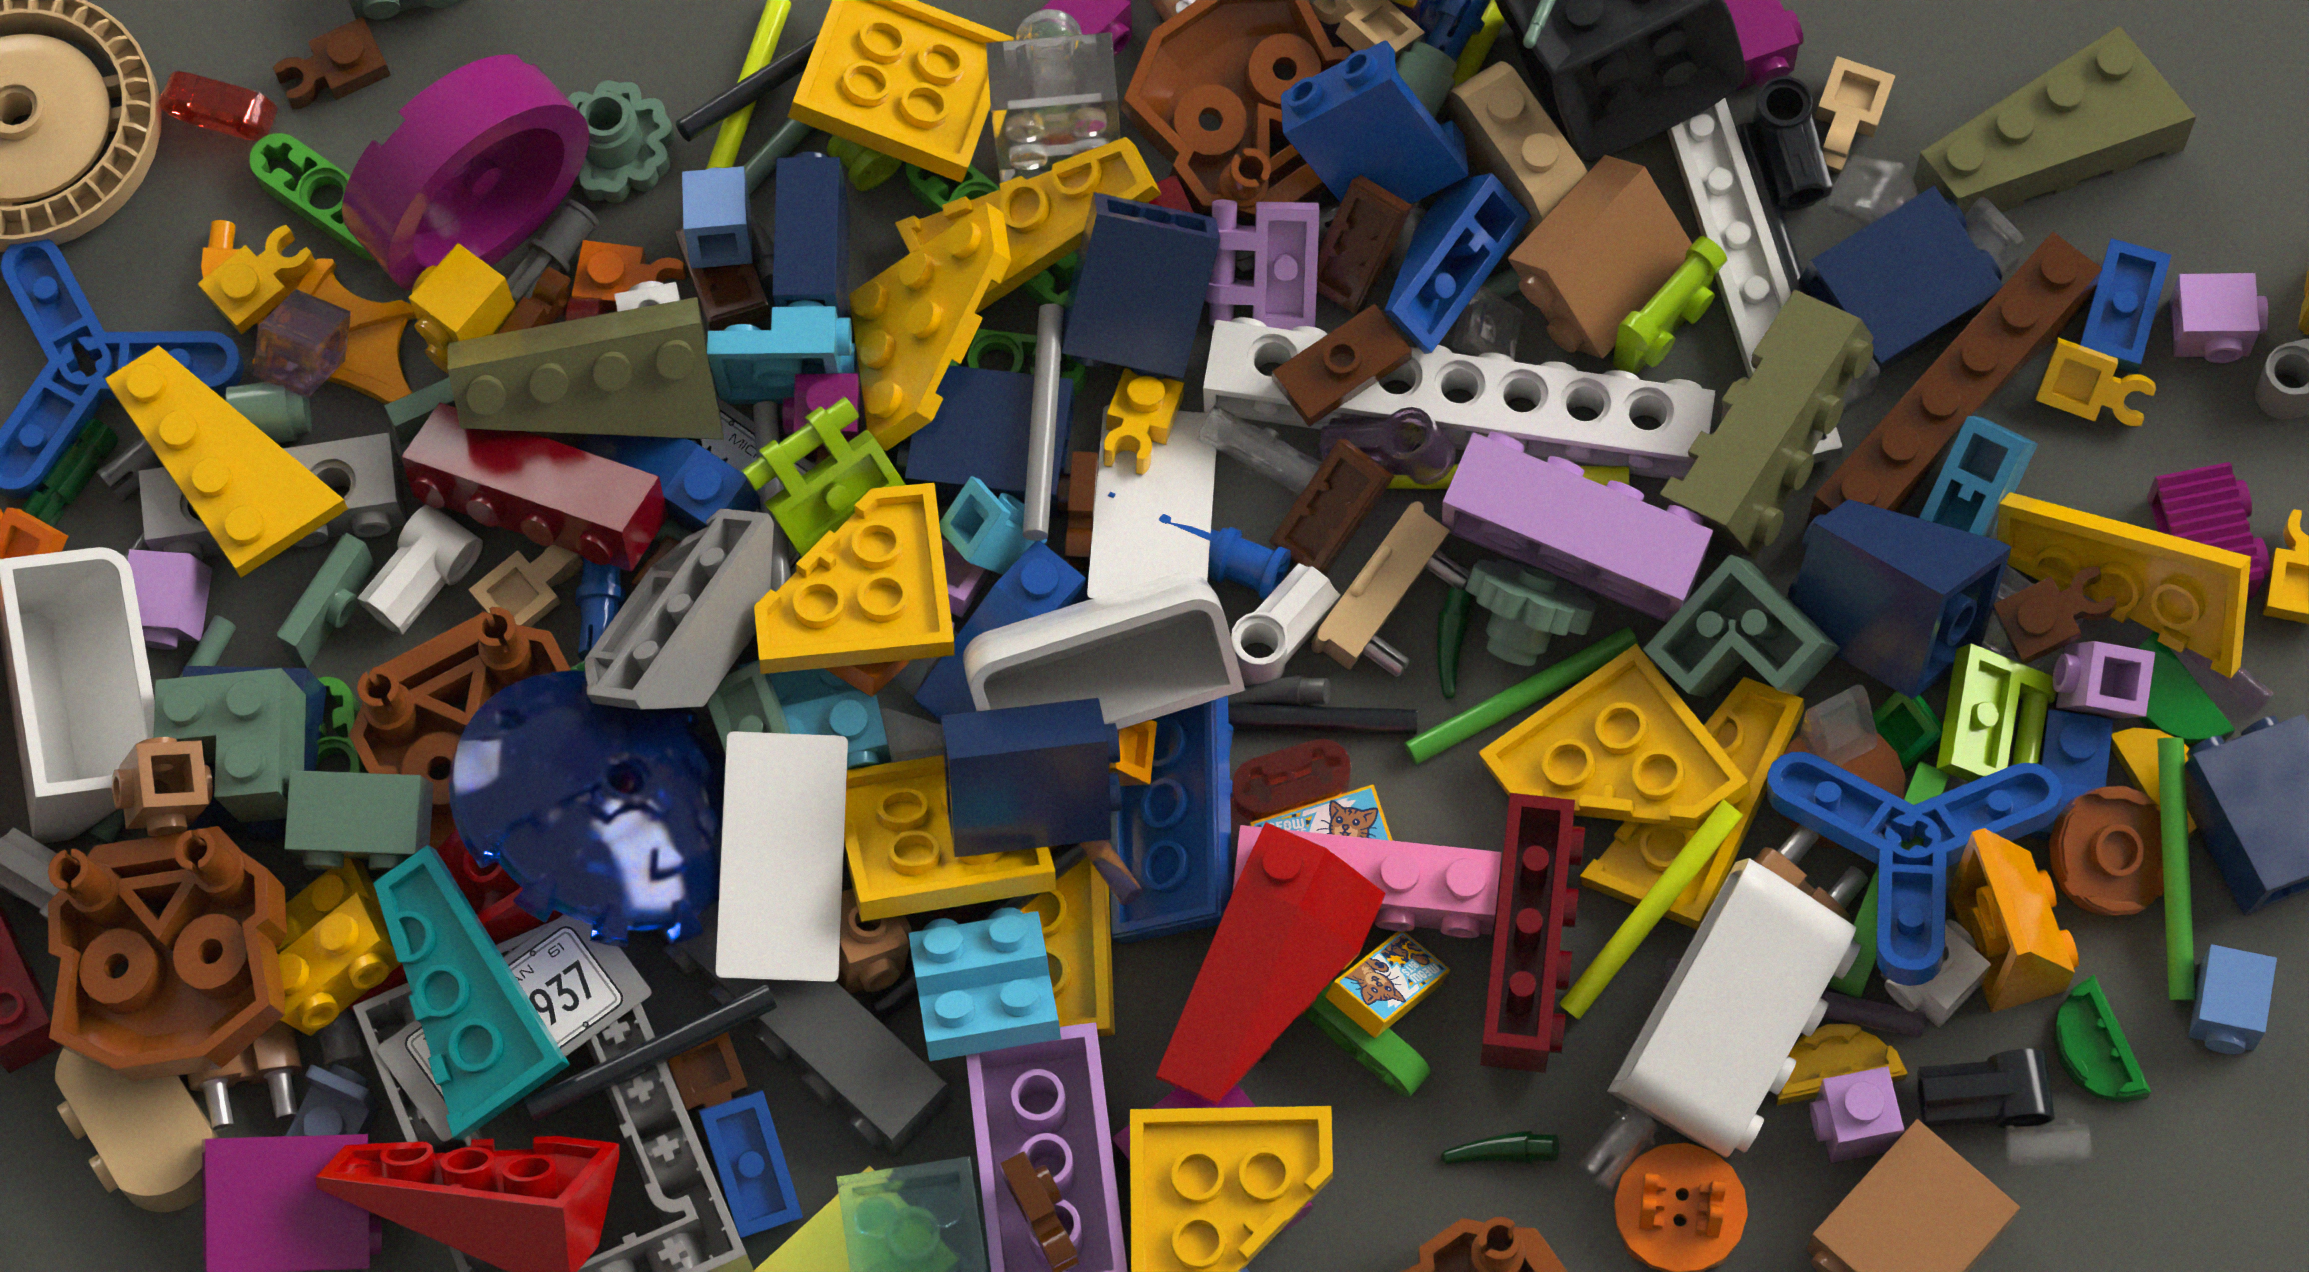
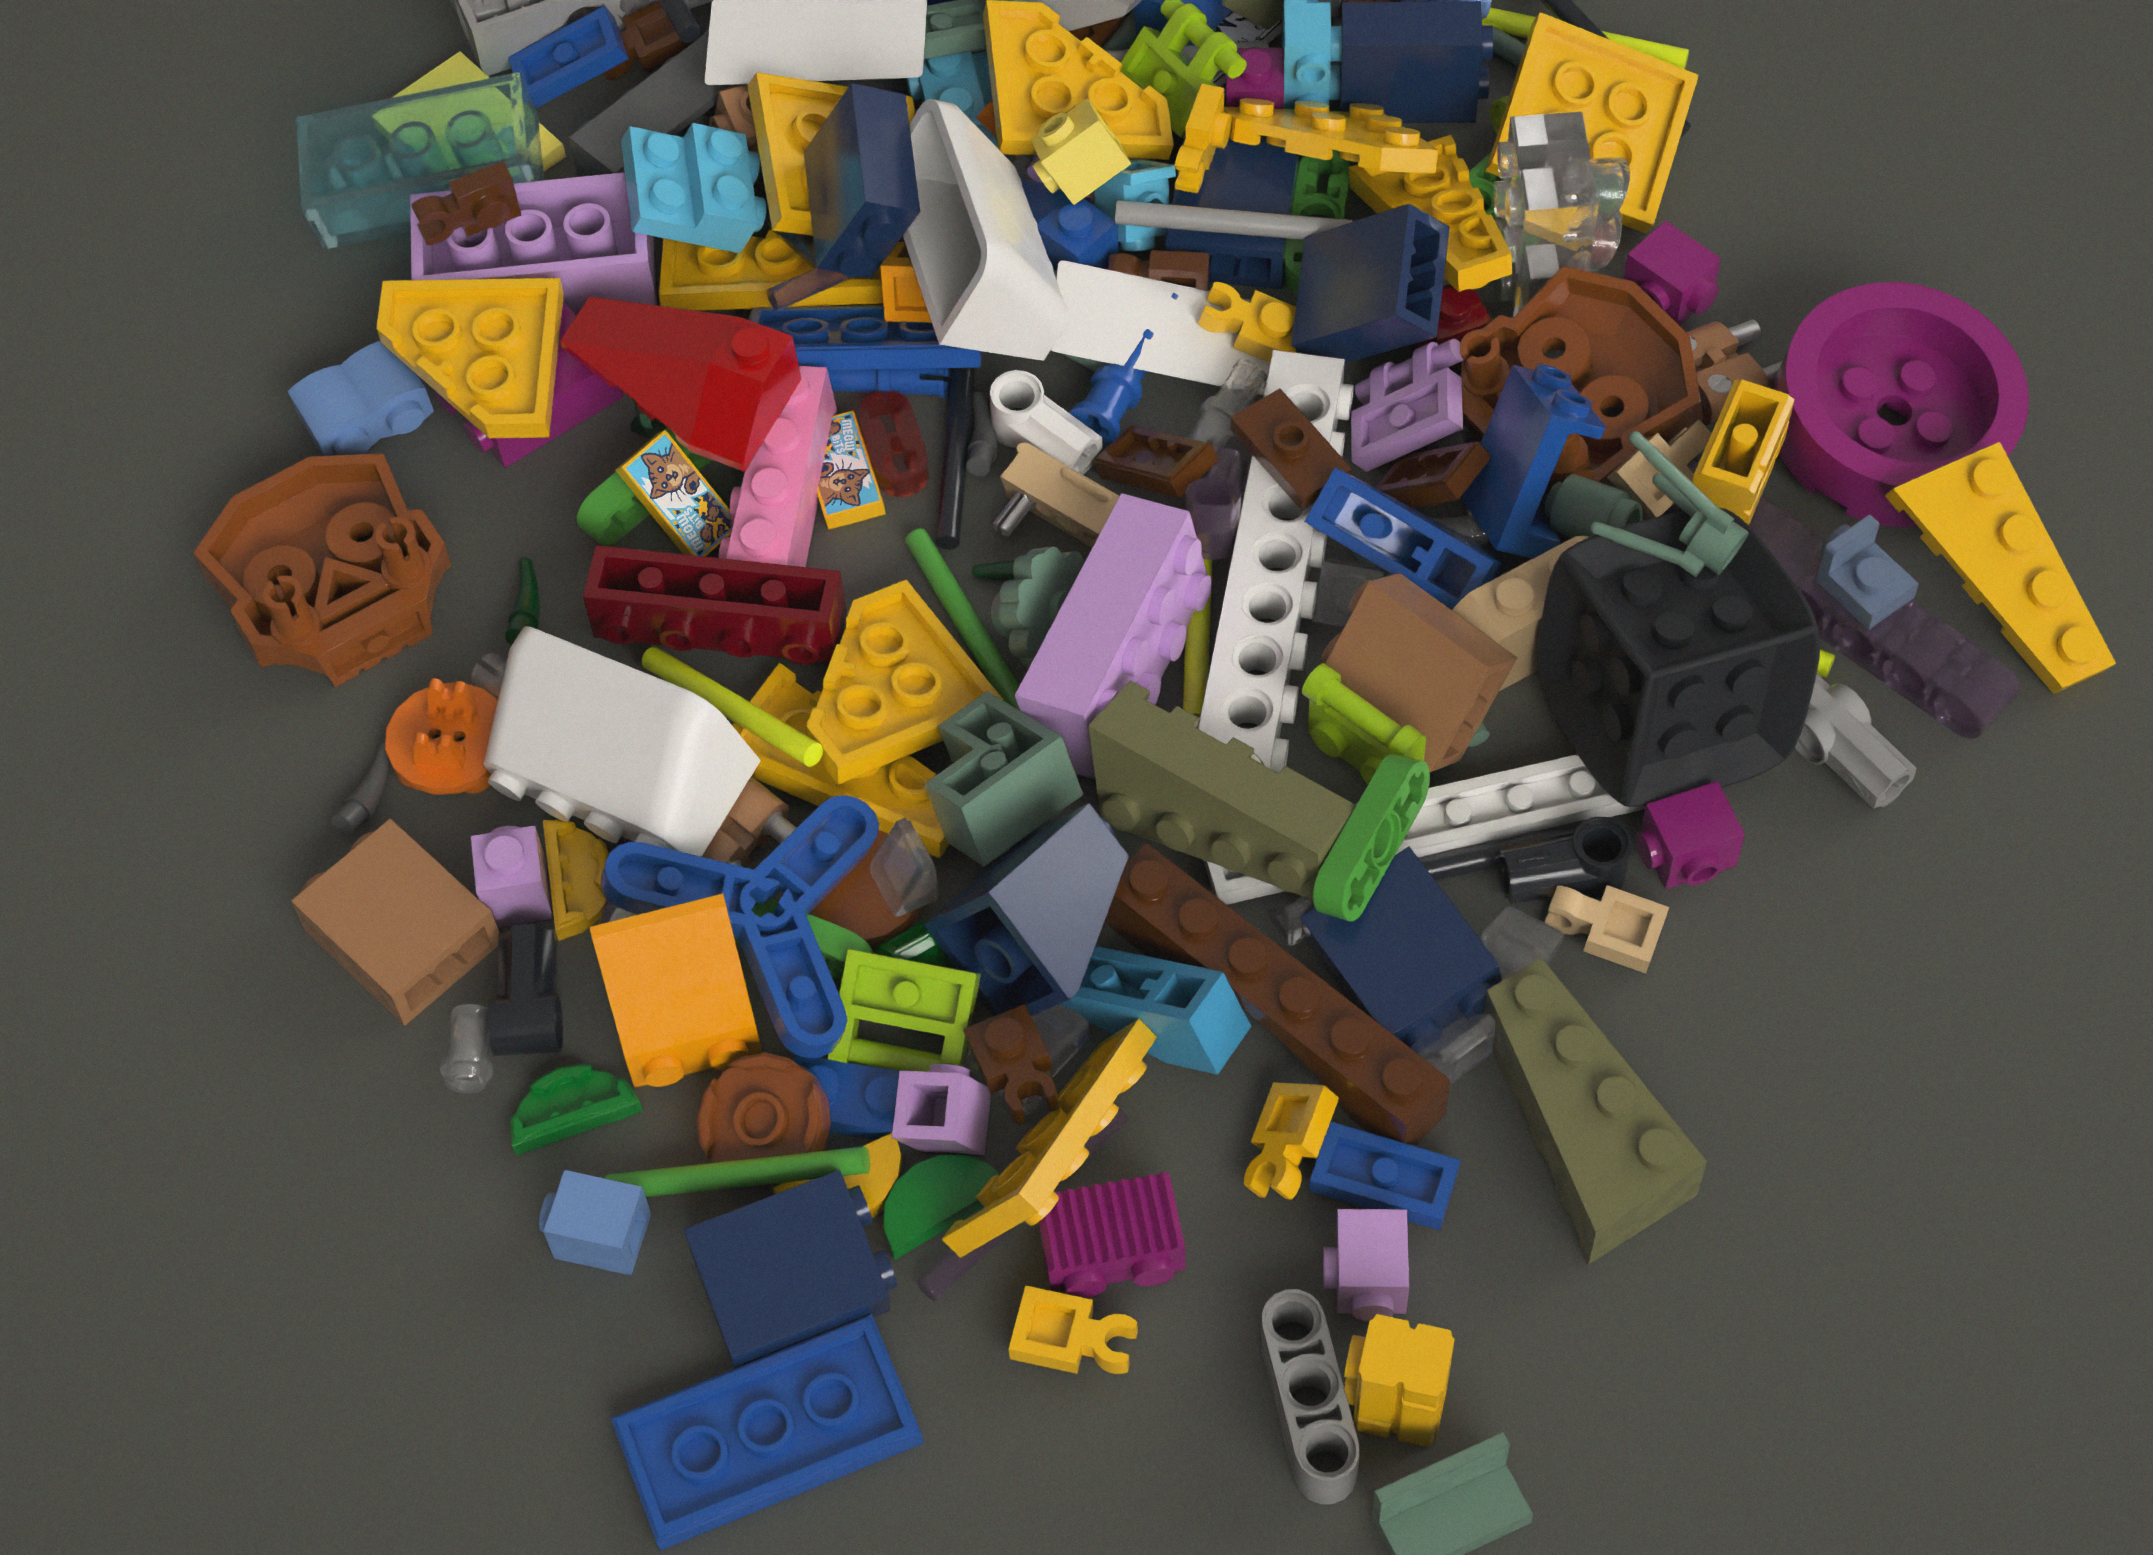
camera: 90 degrees right, 10 degrees down
none -> light yellow brick [1031,98,1131,205]
none -> yellow plate [1174,83,1232,194]
none -> bright green beam [1313,753,1430,921]

